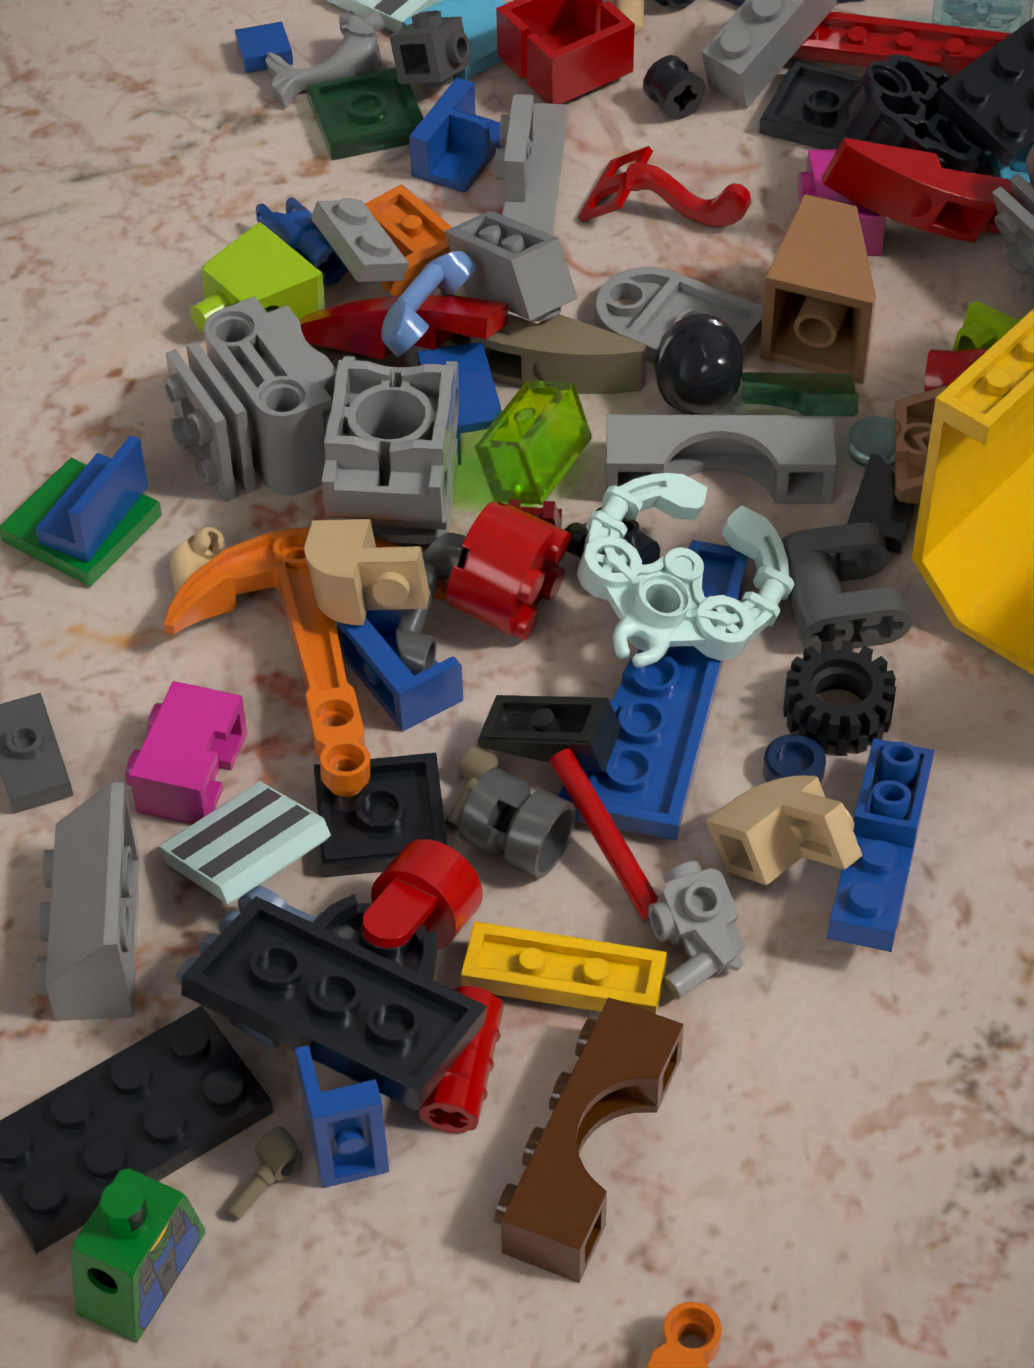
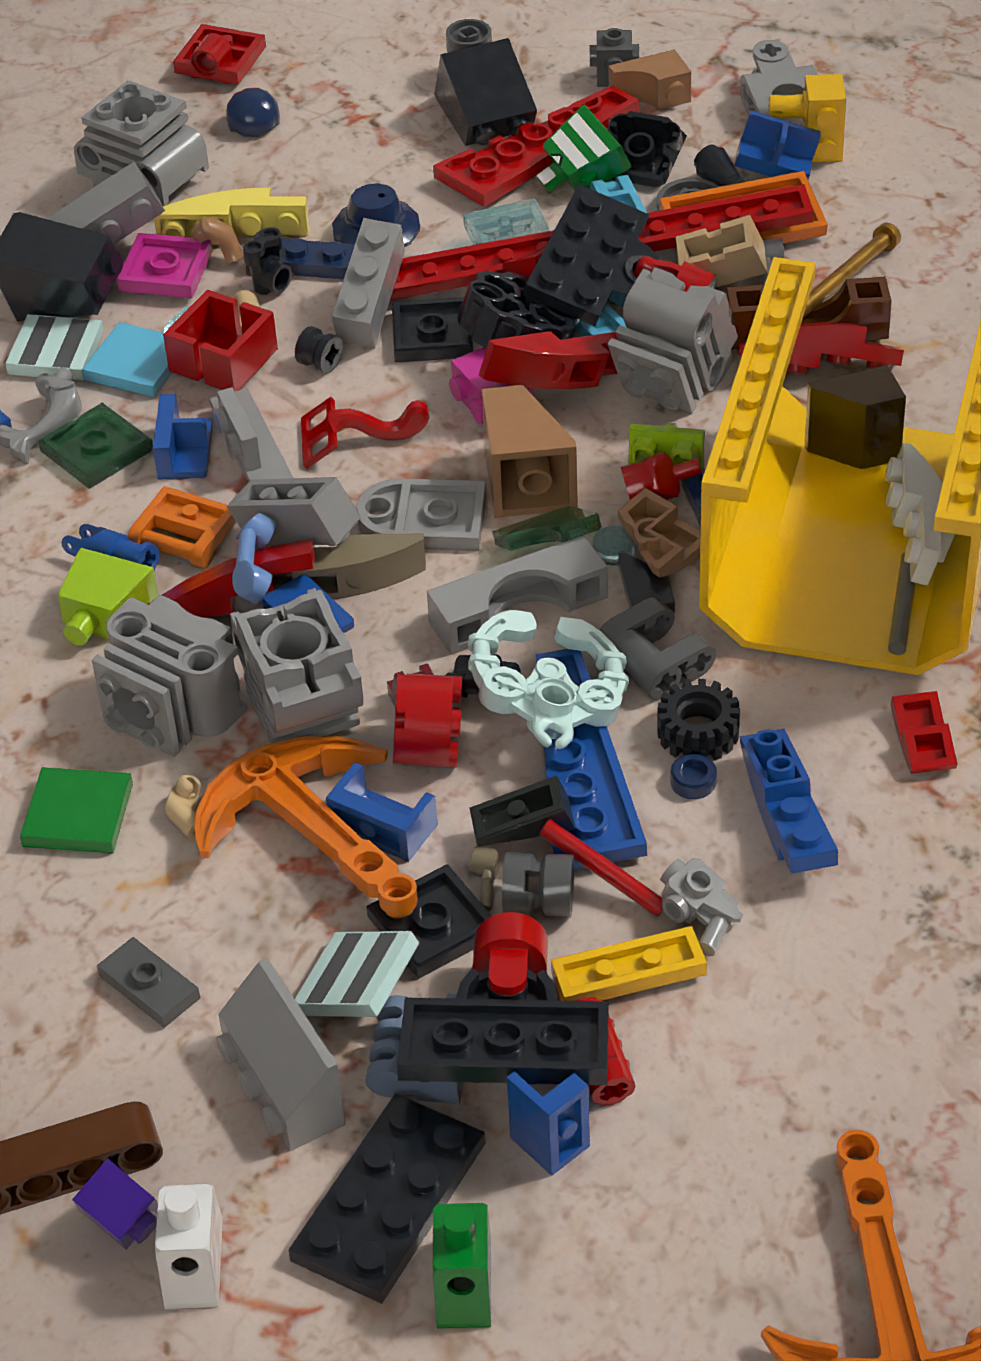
camera: 25 degrees left, 5 degrees down
blue panel [36,435,148,562] -> none
dark pink brick [125,681,247,825] -> none
dark tan hand [226,1126,303,1220] -> none
tan brick [304,519,430,625] -> none
light grey plate [311,198,409,282] -> none
dark grey brick [389,10,470,87] -> none
dark grey bar [395,532,469,675] -> none
clear neon green brick [474,380,593,506] -> none
reddish brown arch [494,997,684,1283] -> none
black hat [655,314,743,415] -> none
tan brick [705,775,863,885] -> none

